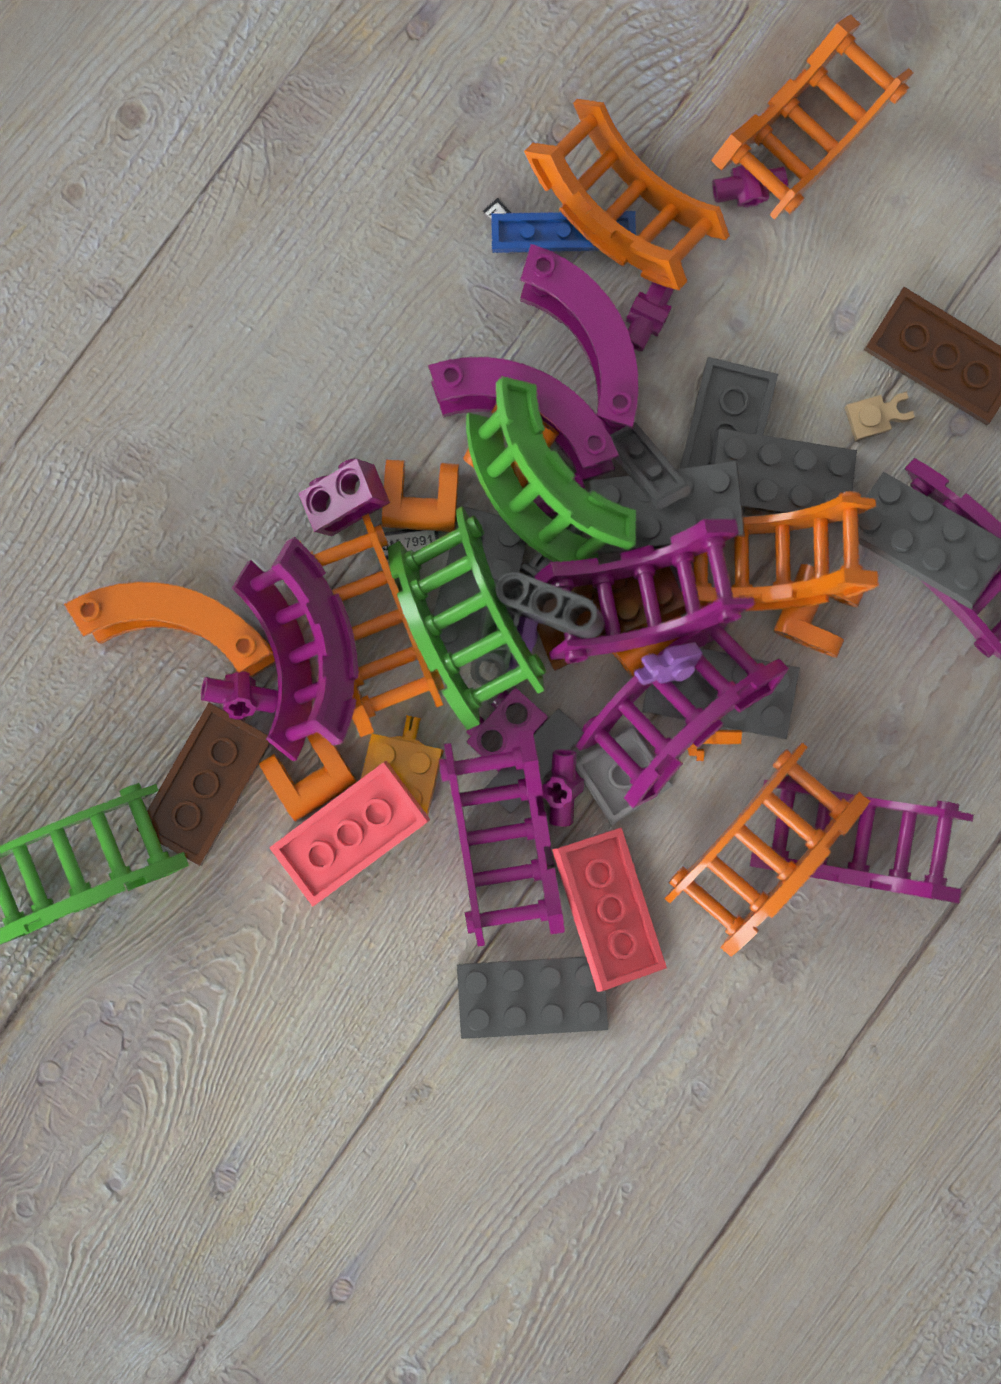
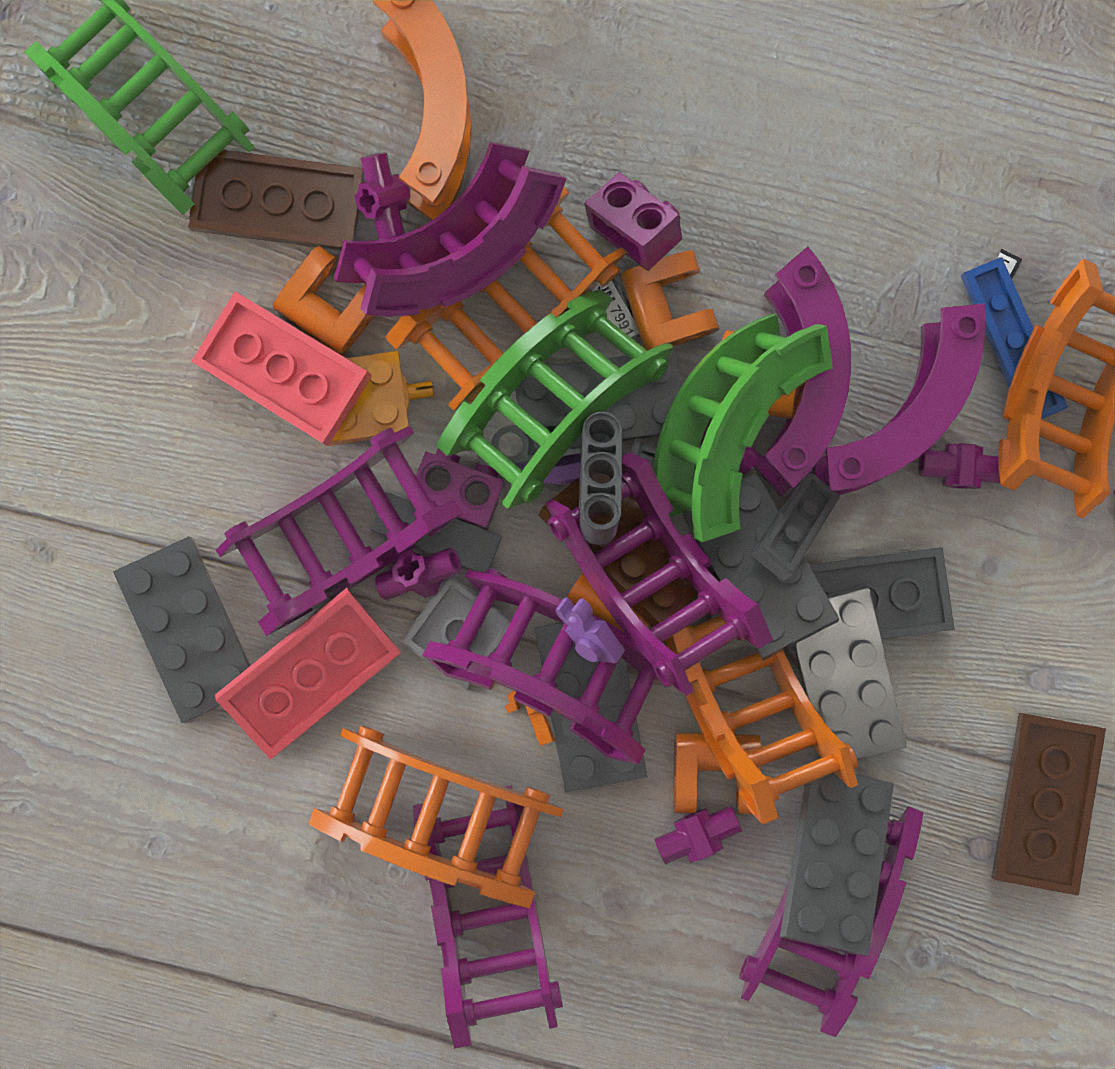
camera: 60 degrees right, 0 degrees up
tan plate [844,392,915,441] -> none
none -> magenta axle [655,806,743,864]

